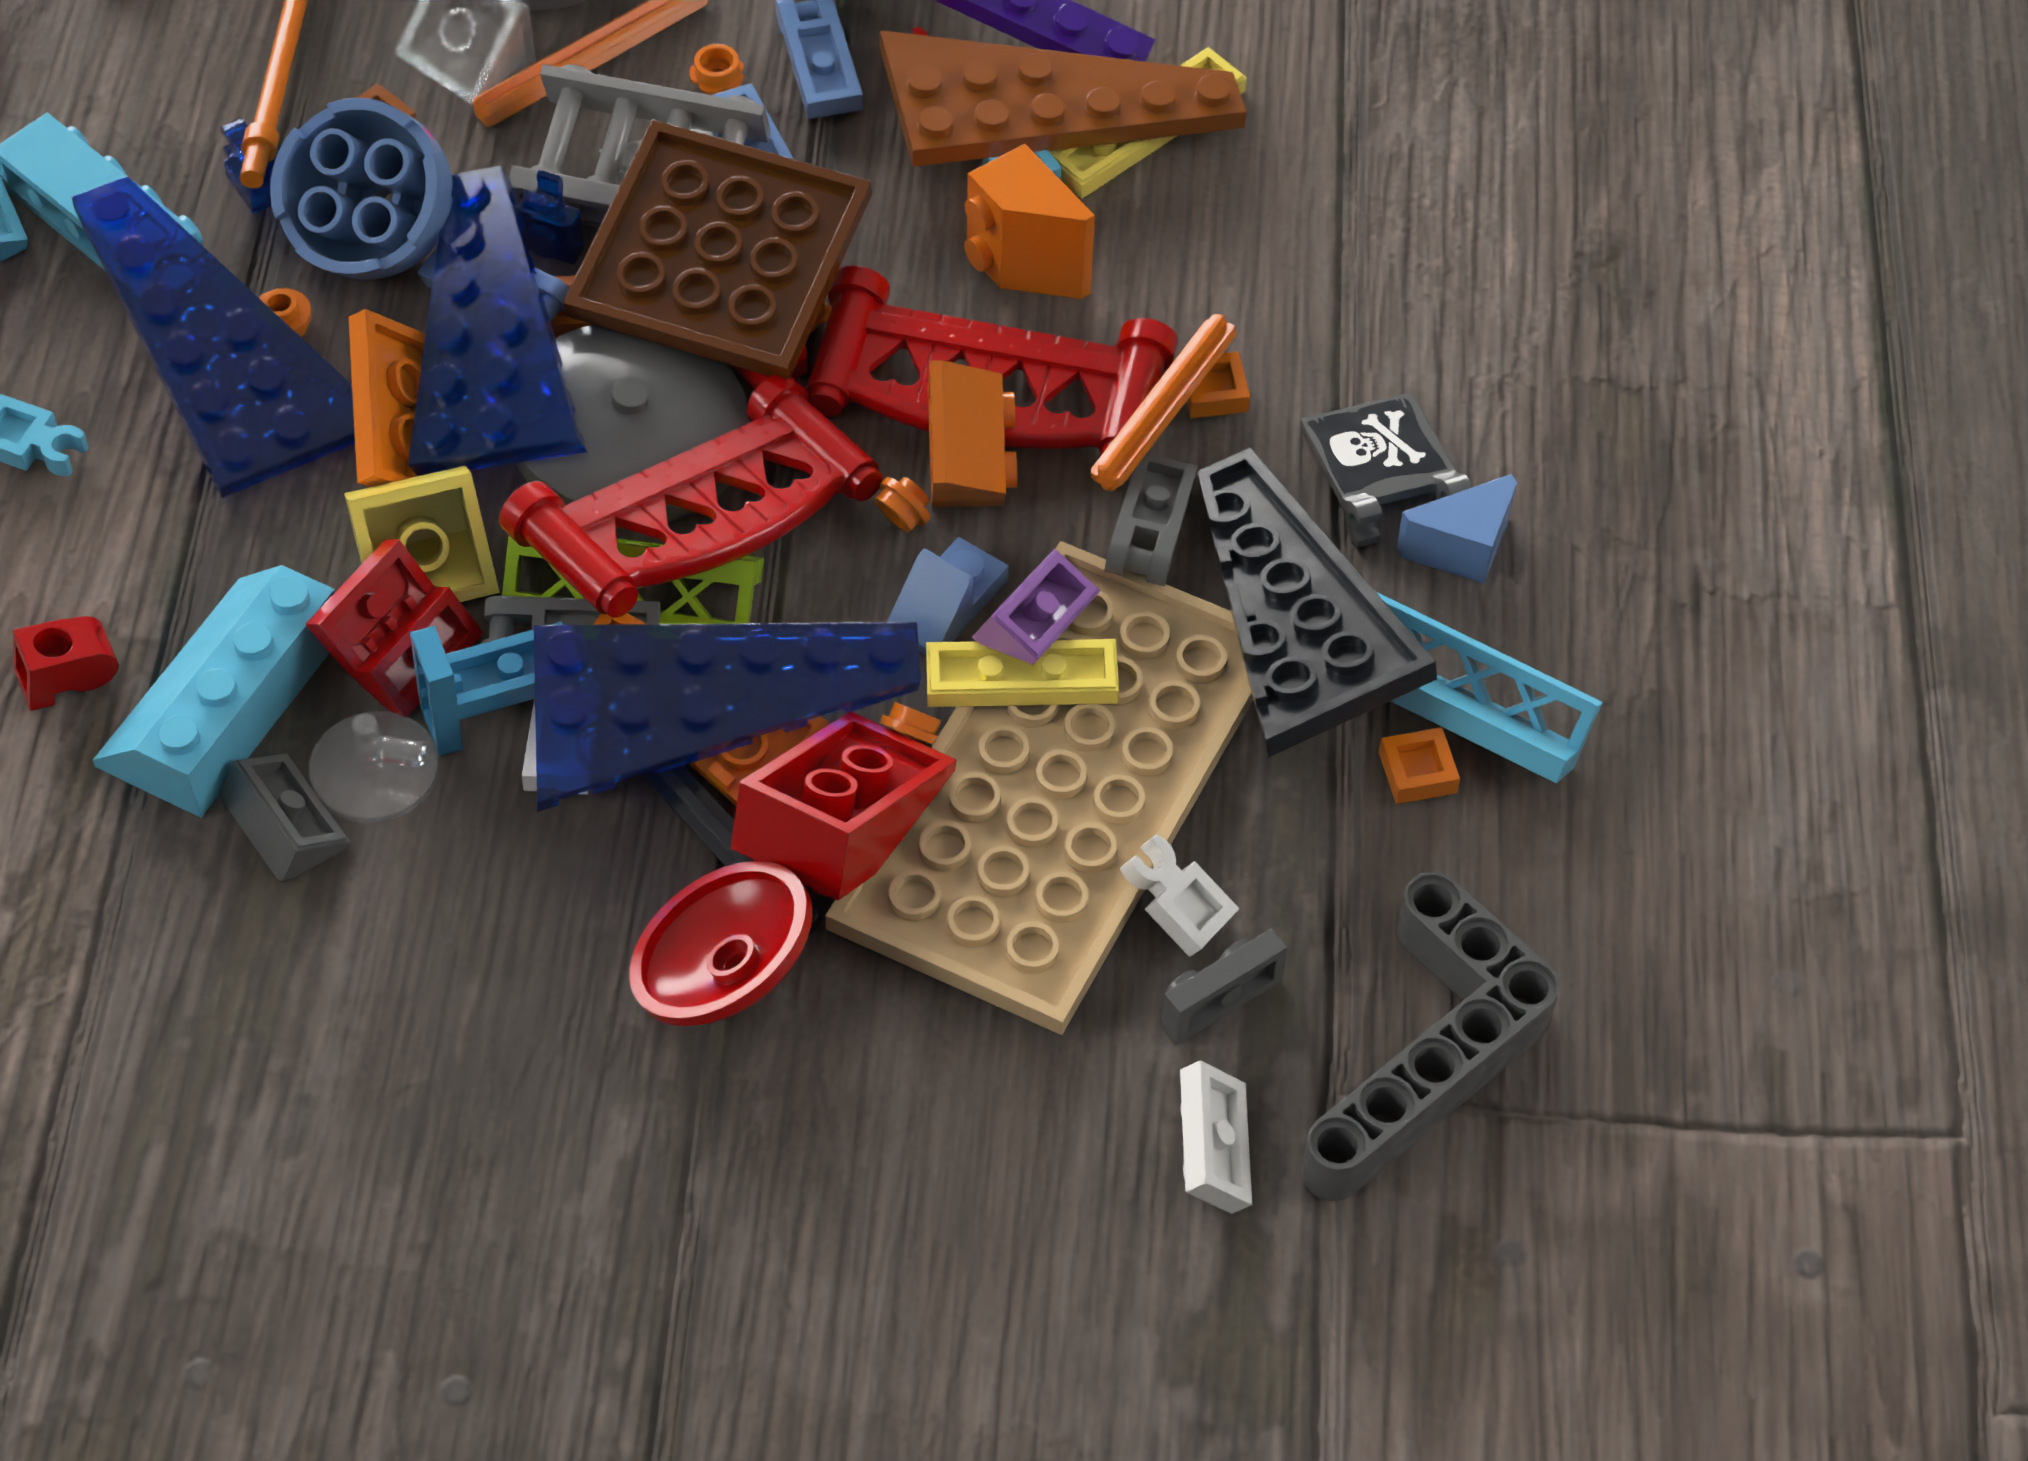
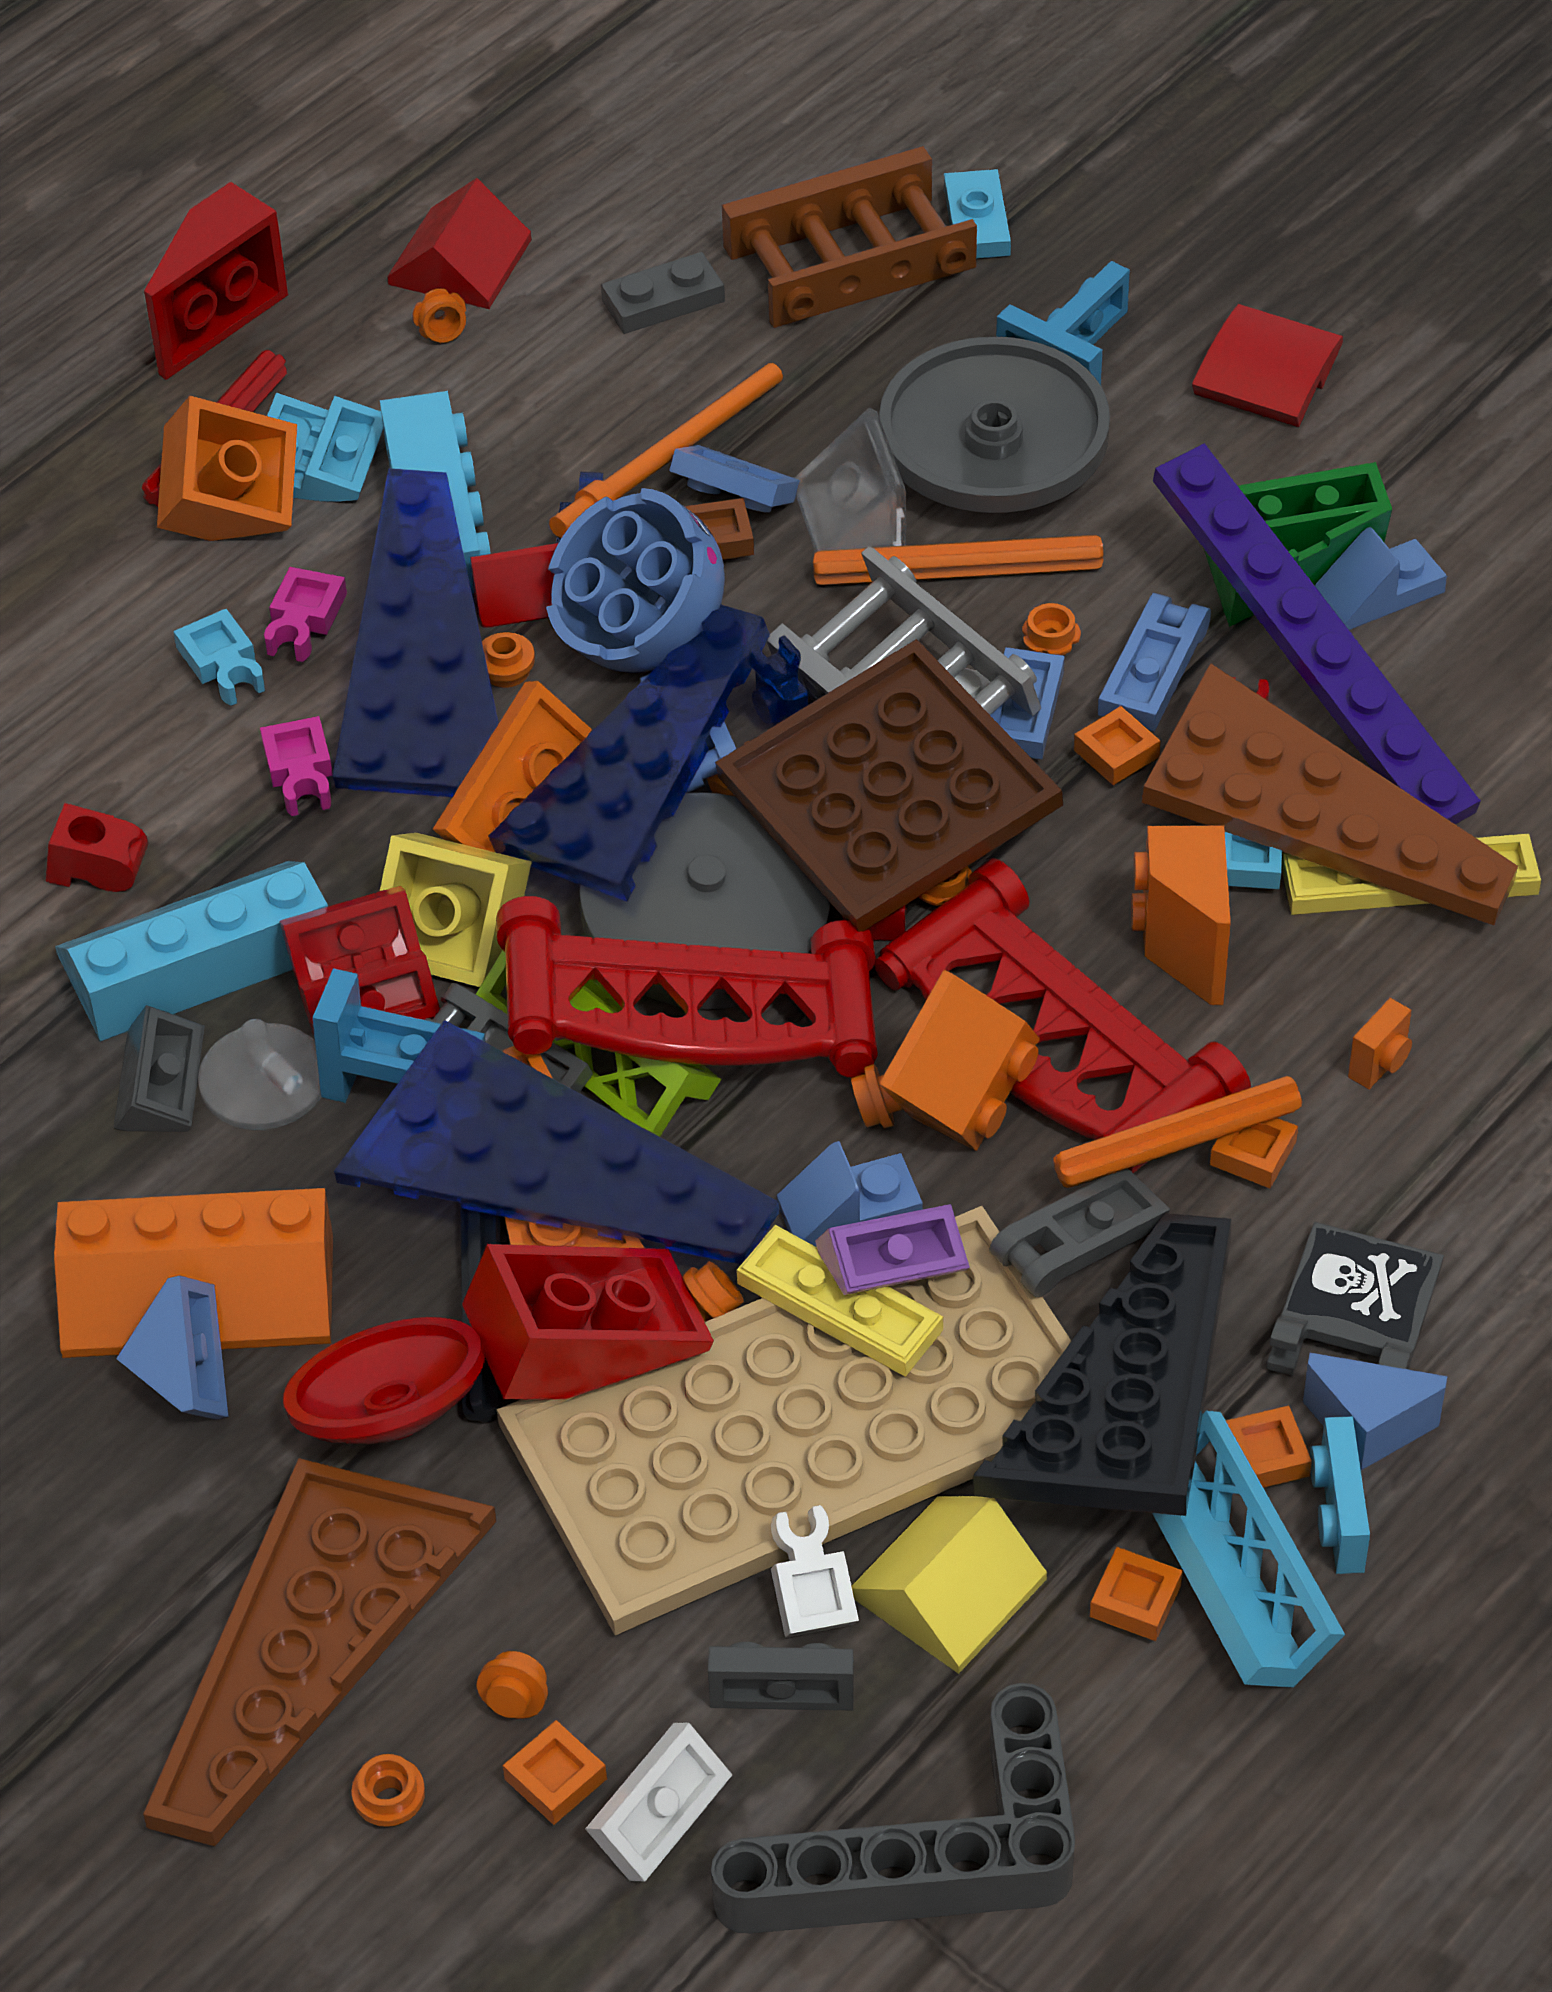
camera: 40 degrees right, 5 degrees down
none -> orange slope [54,1188,333,1358]
none -> medium blue slope [116,1275,229,1419]
none -> dark orange wing [143,1458,497,1846]
none -> dark pink plate [260,716,333,816]
none -> dark pink plate [264,567,347,662]
none -> orange plate [352,1754,425,1827]
none -> red slope [470,543,558,628]
none -> orange plate [477,1651,548,1719]
none -> orange plate [503,1720,607,1825]
none -> medium blue plate [669,445,800,512]
none -> light yellow slope [851,1496,1047,1674]
none -> orange plate [1074,706,1161,785]
none -> orange plate [1225,1405,1312,1488]
none -> medium azure plate [1310,1416,1370,1574]
none -> orange plate [1348,998,1412,1090]

